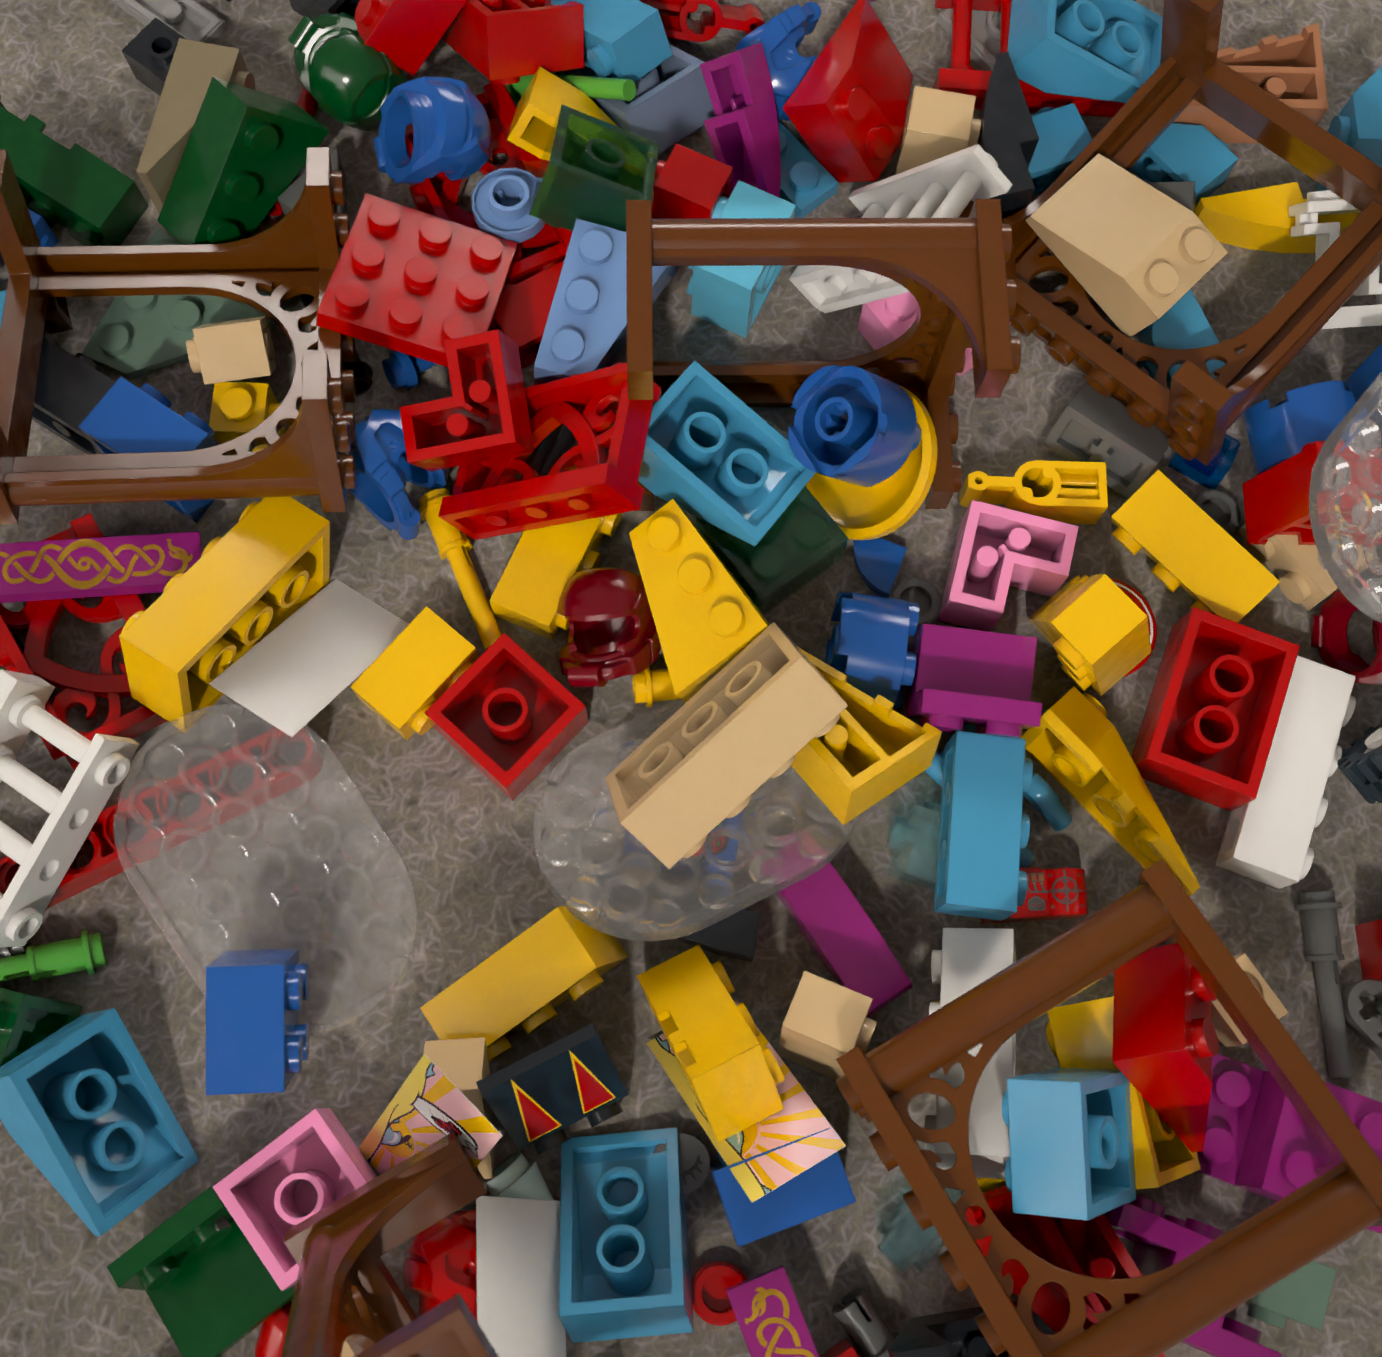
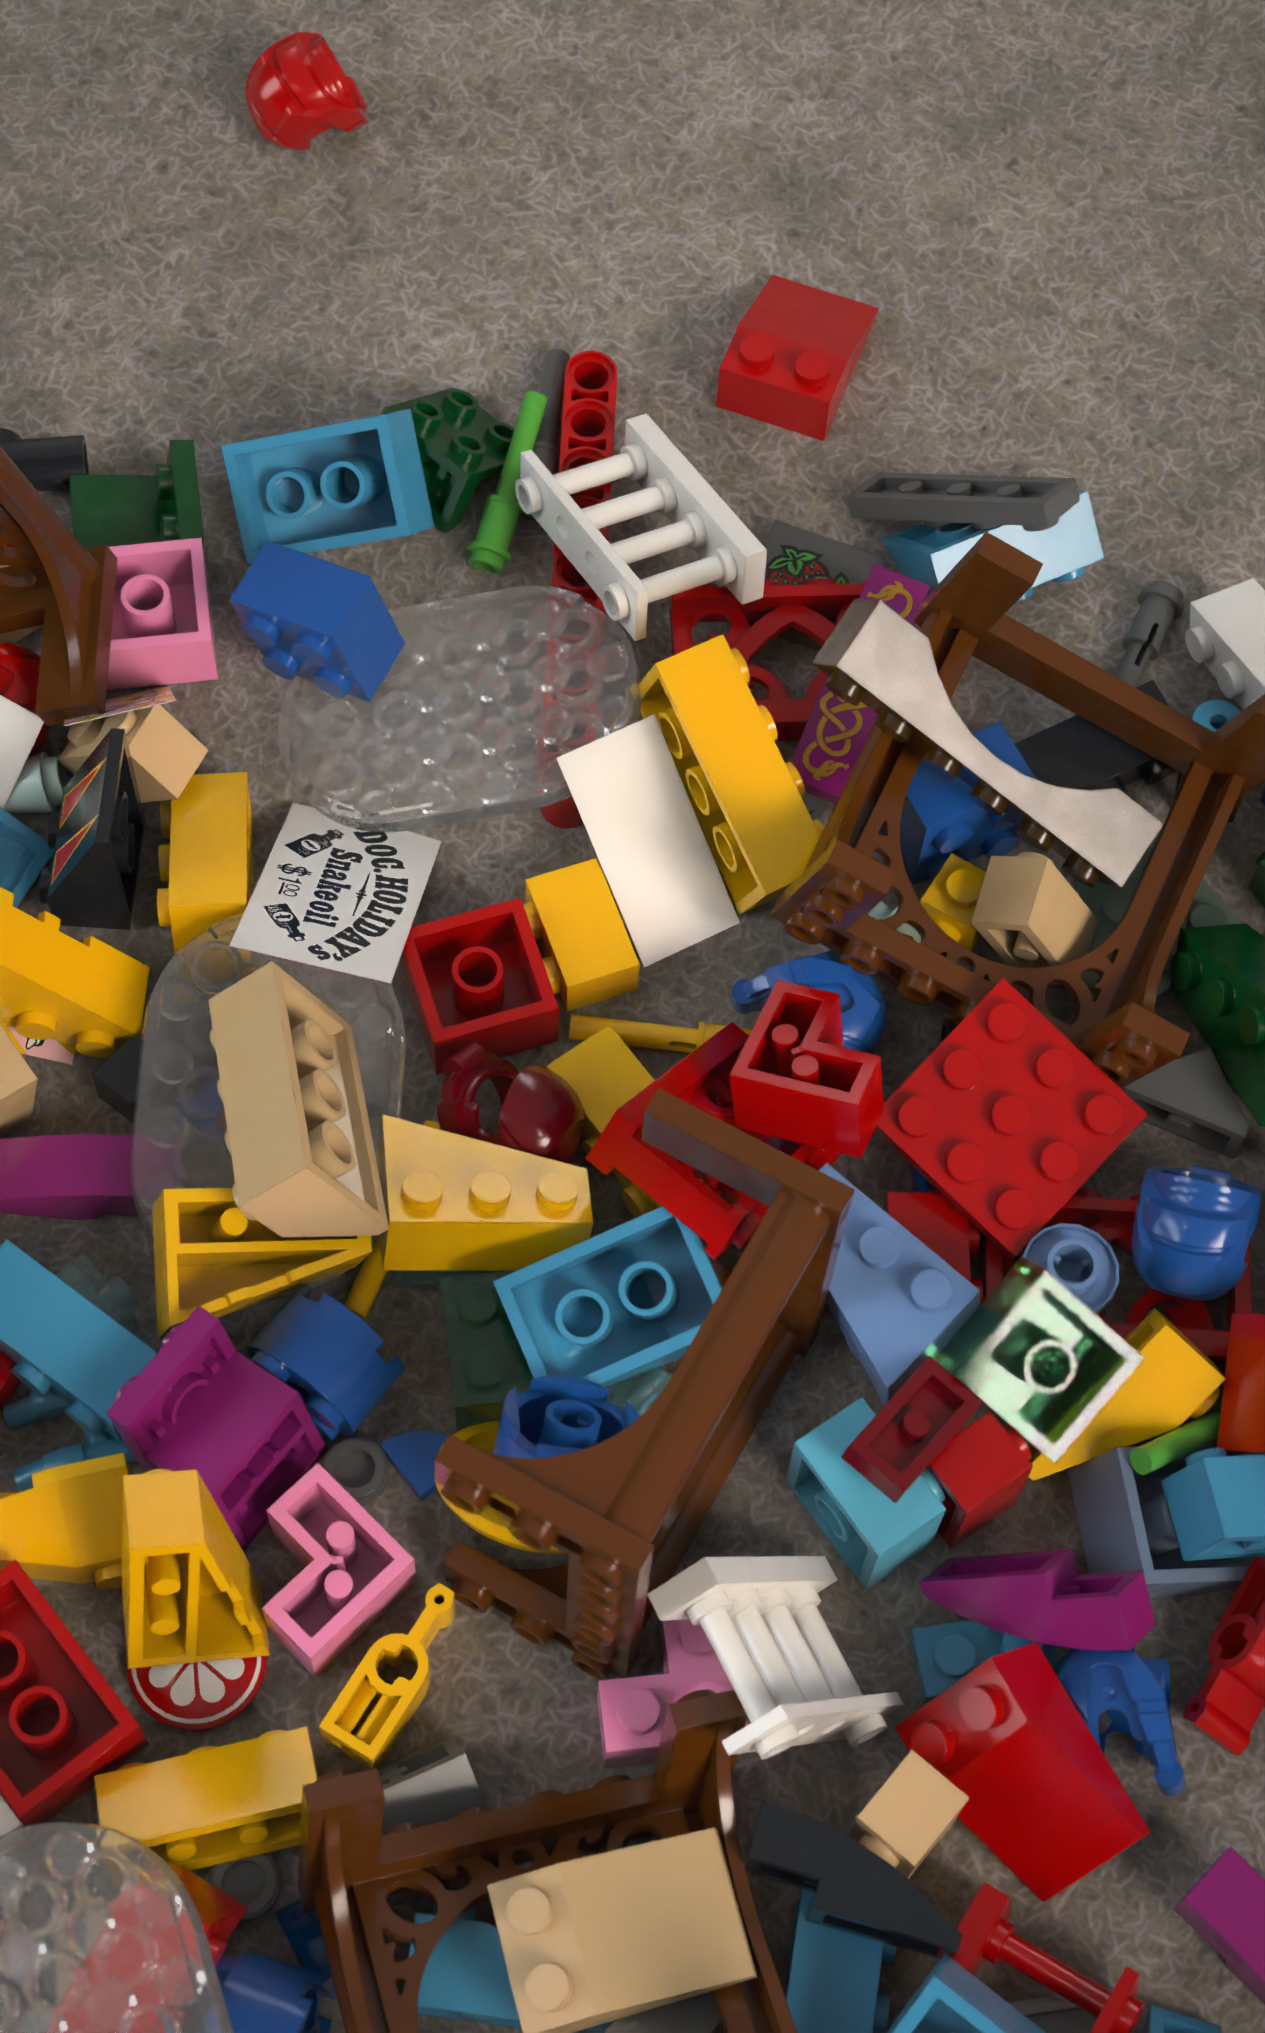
camera: 120 degrees right, 10 degrees down
none -> white sticker [229,803,442,984]
none -> arch [812,599,1163,888]
none -> dark red plate [841,1356,984,1504]

